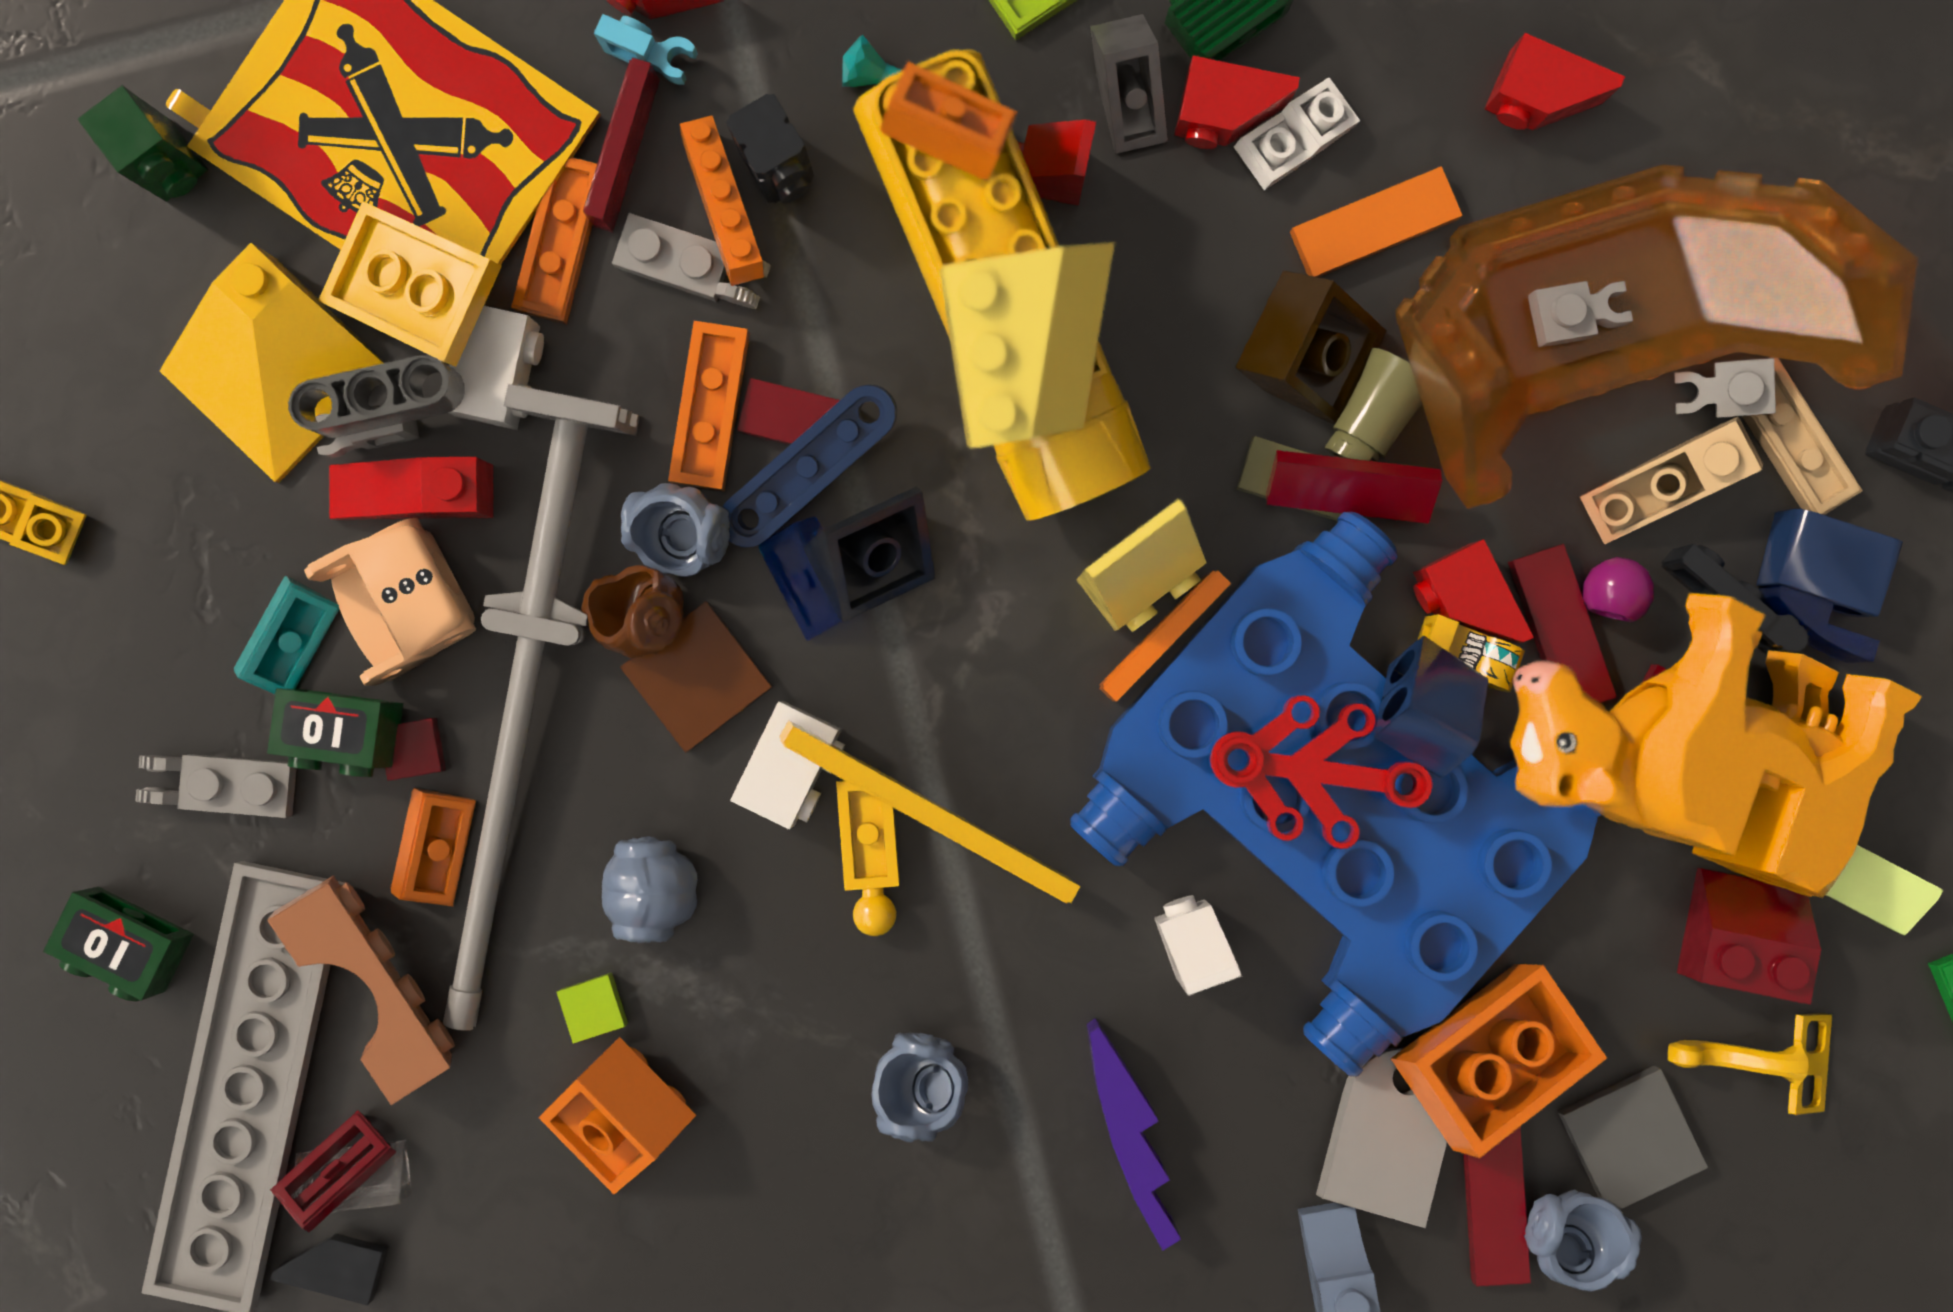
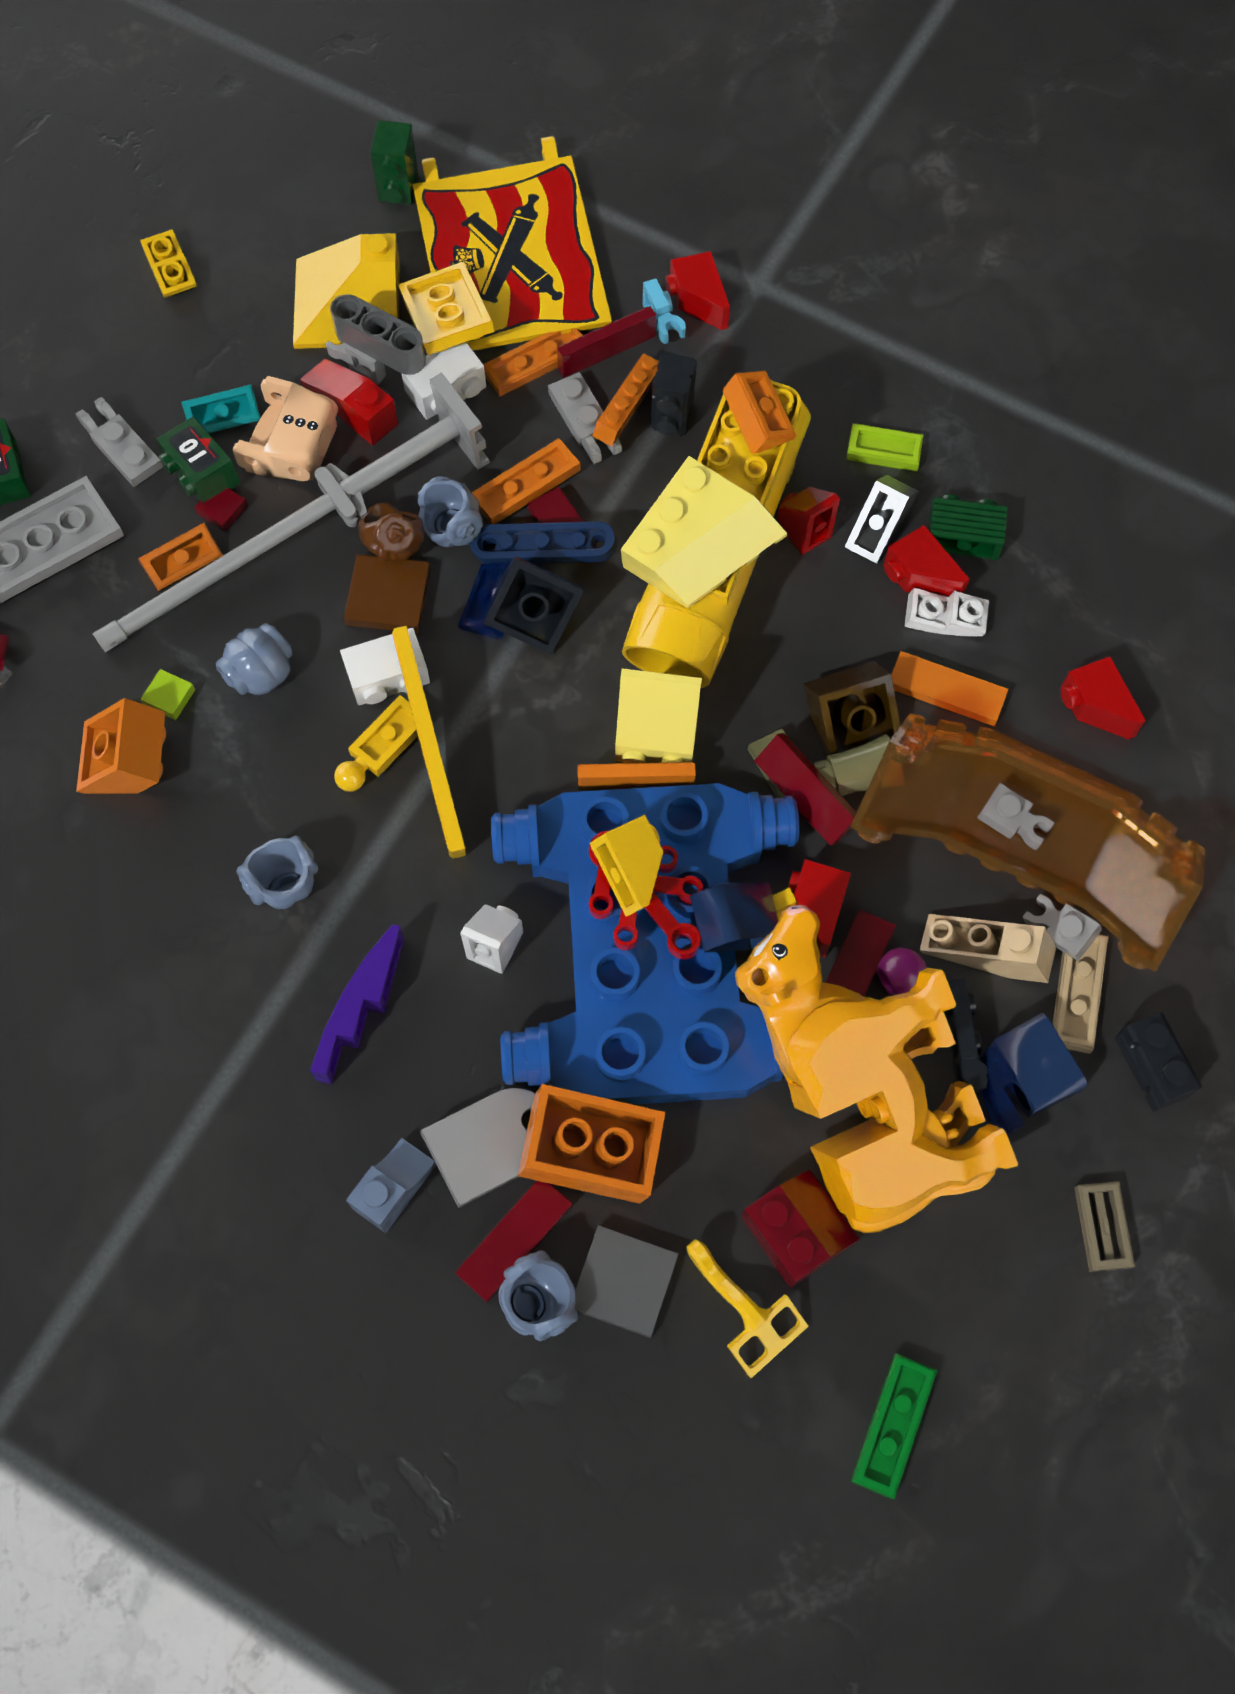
camera: 45 degrees right, 20 degrees down
nougat arch [267,875,455,1105] -> none
yellowish green slope [1826,845,1943,936] -> none
none -> yellow slope [589,815,664,917]

